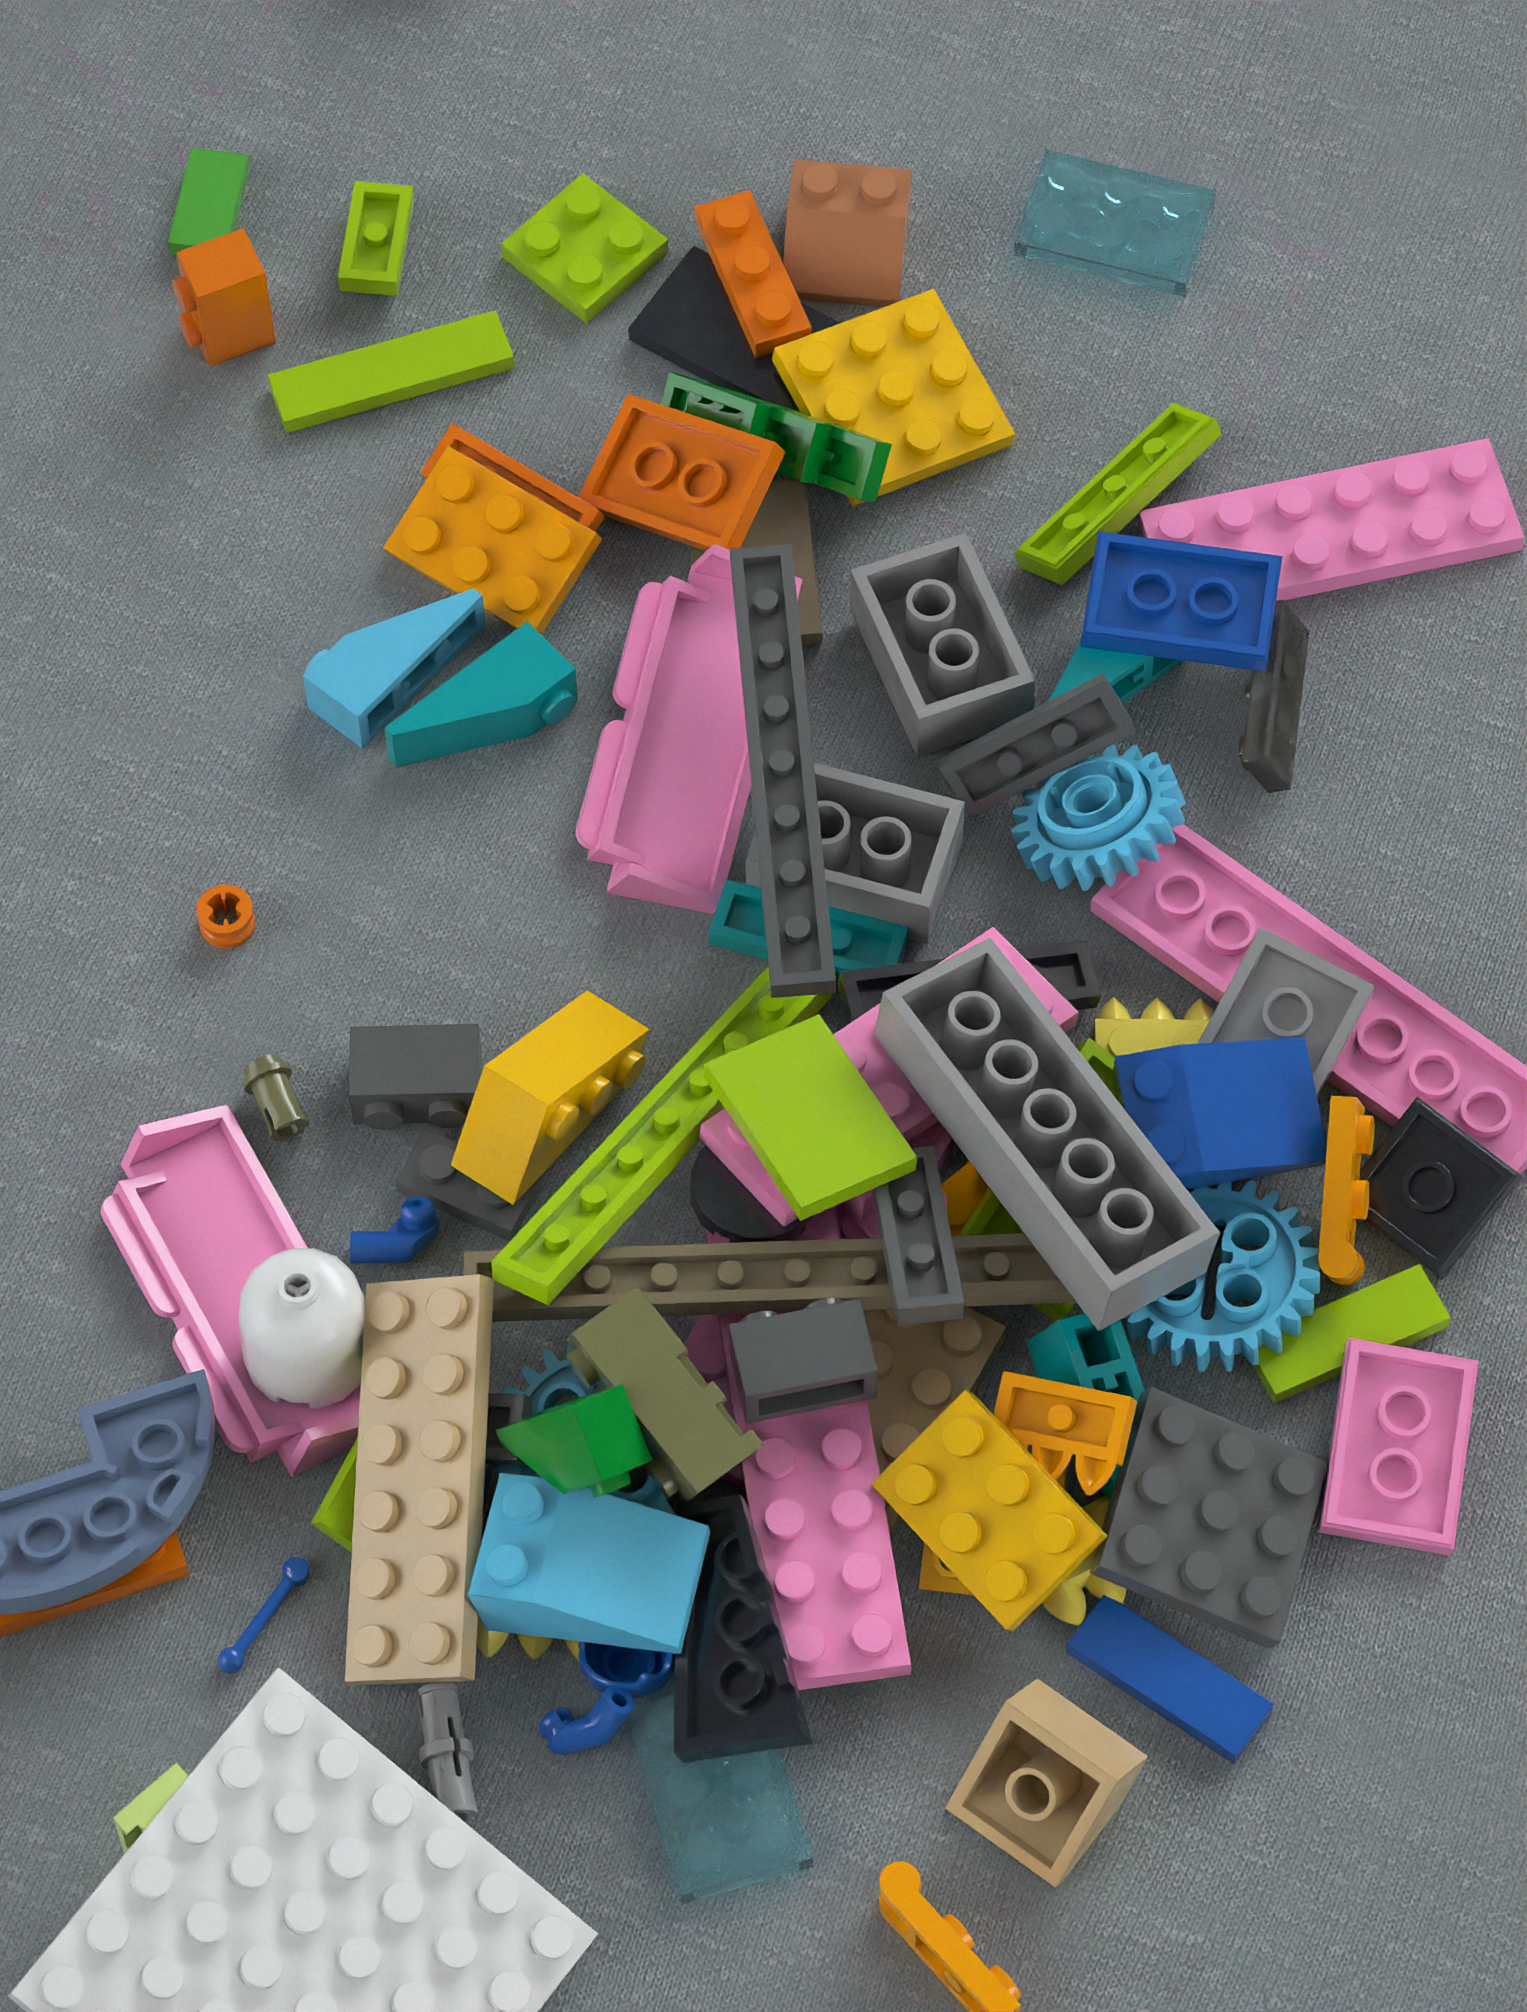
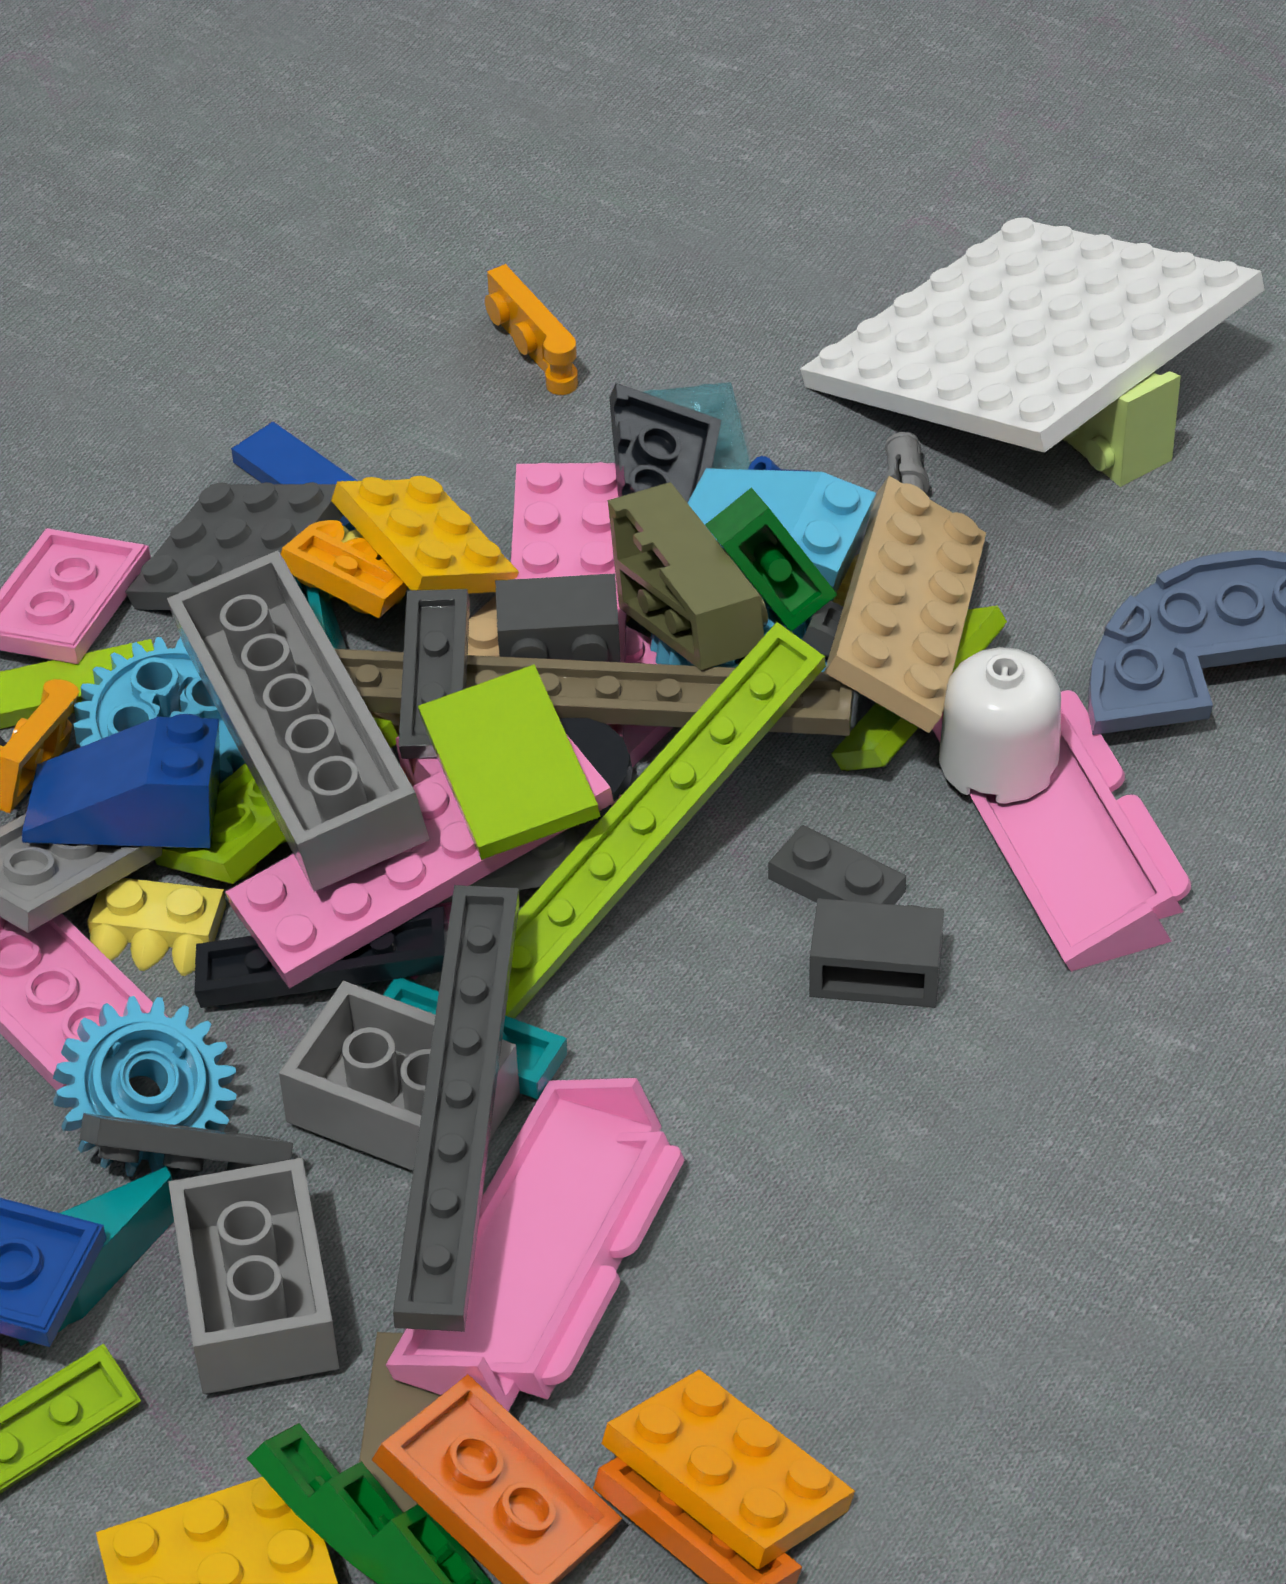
camera: 170 degrees left, 15 degrees down
orange bush [196,884,255,949] -> none
blue hinge [218,1557,310,1674] -> none
olive pin [242,1054,309,1141] -> none
medium azure slope [303,588,486,749] -> none
blue arm [350,1196,439,1264] -> none
teal slope [384,621,578,767] -> none
yellow wedge [451,990,650,1205] -> none
tan slope [945,1678,1148,1888] -> none

